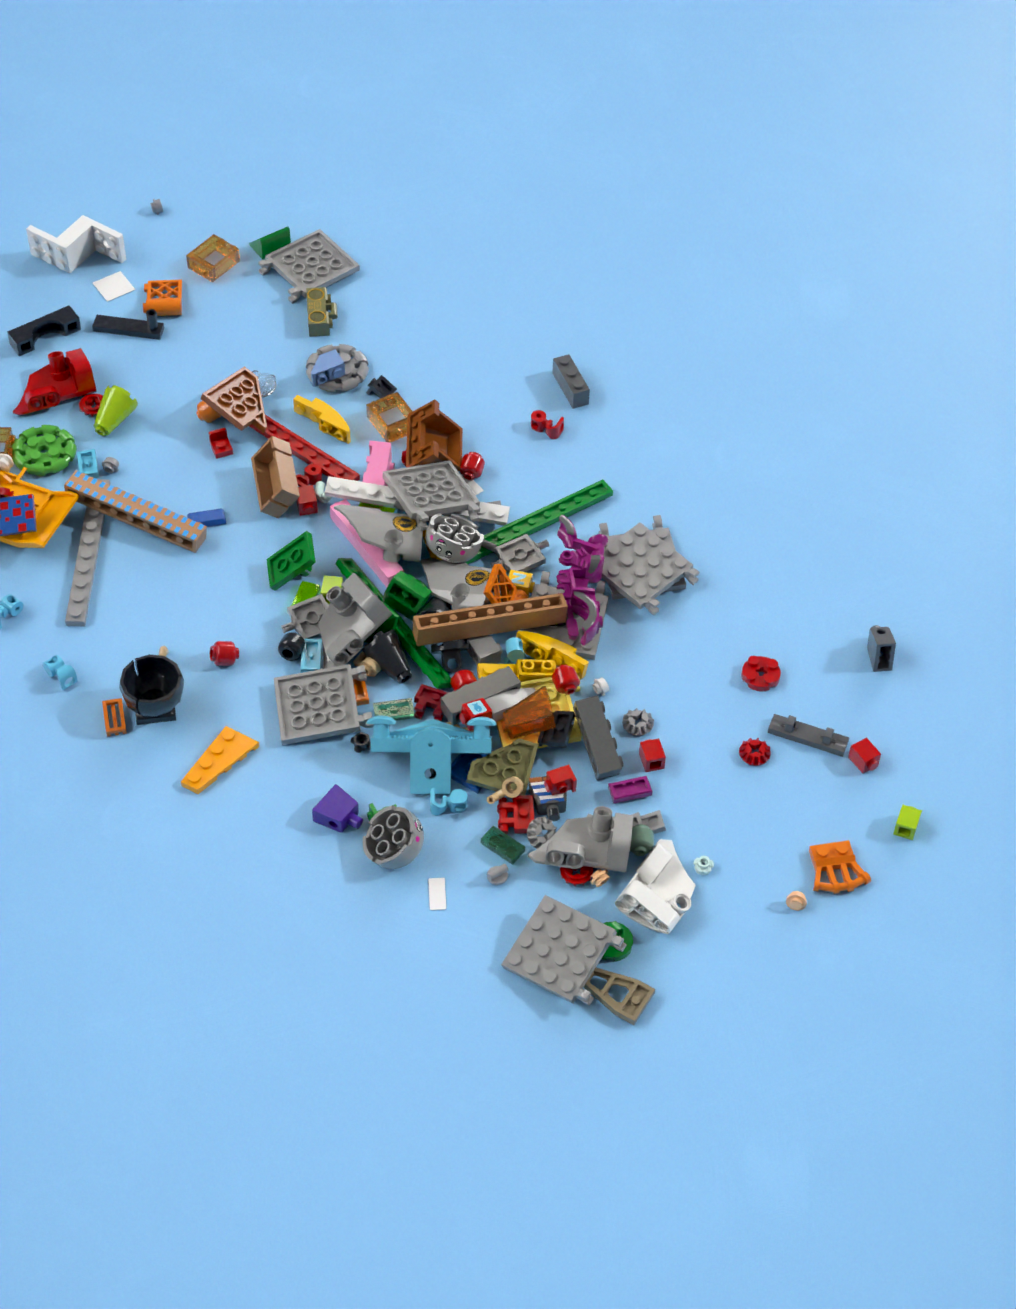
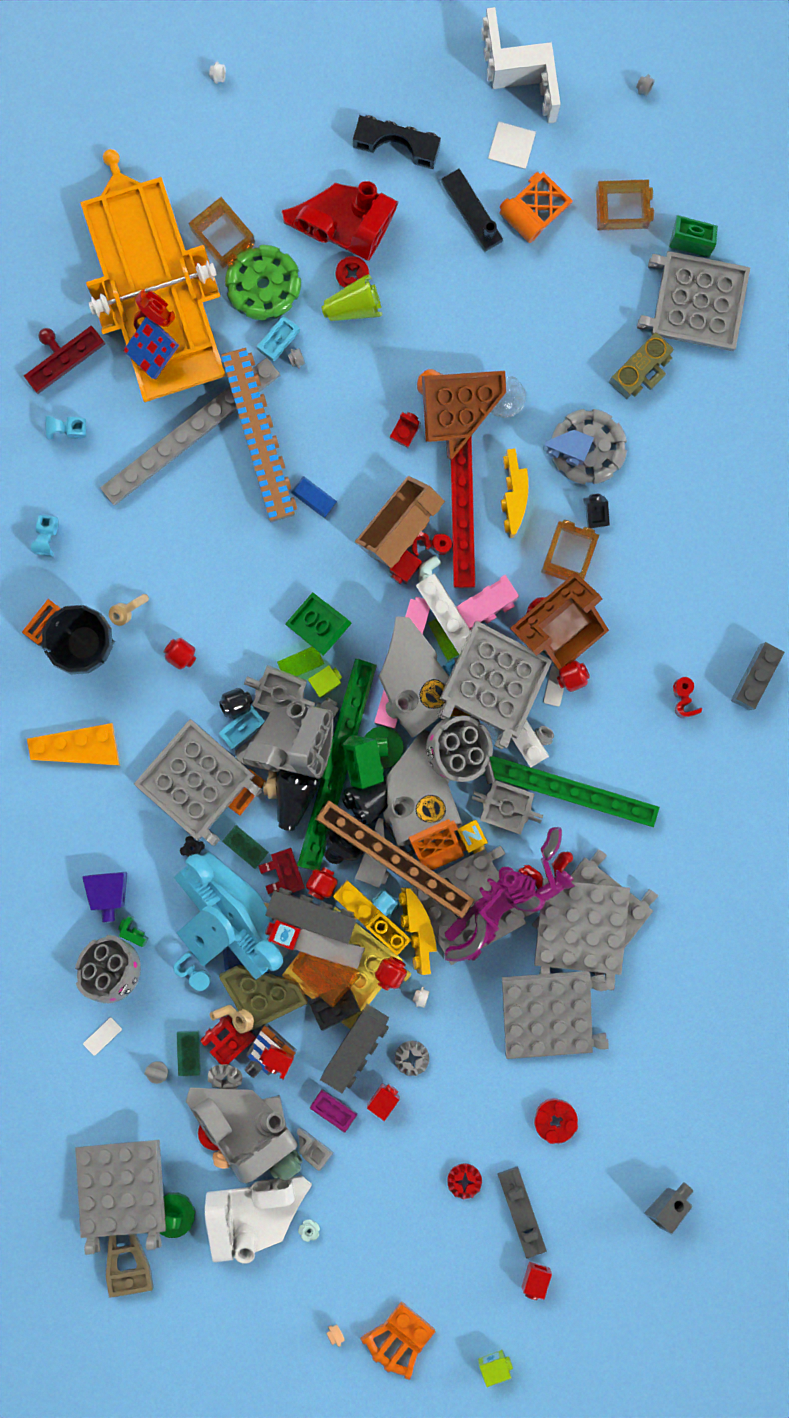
camera: 45 degrees right, 35 degrees up
none -> light grey plate [502,971,609,1059]

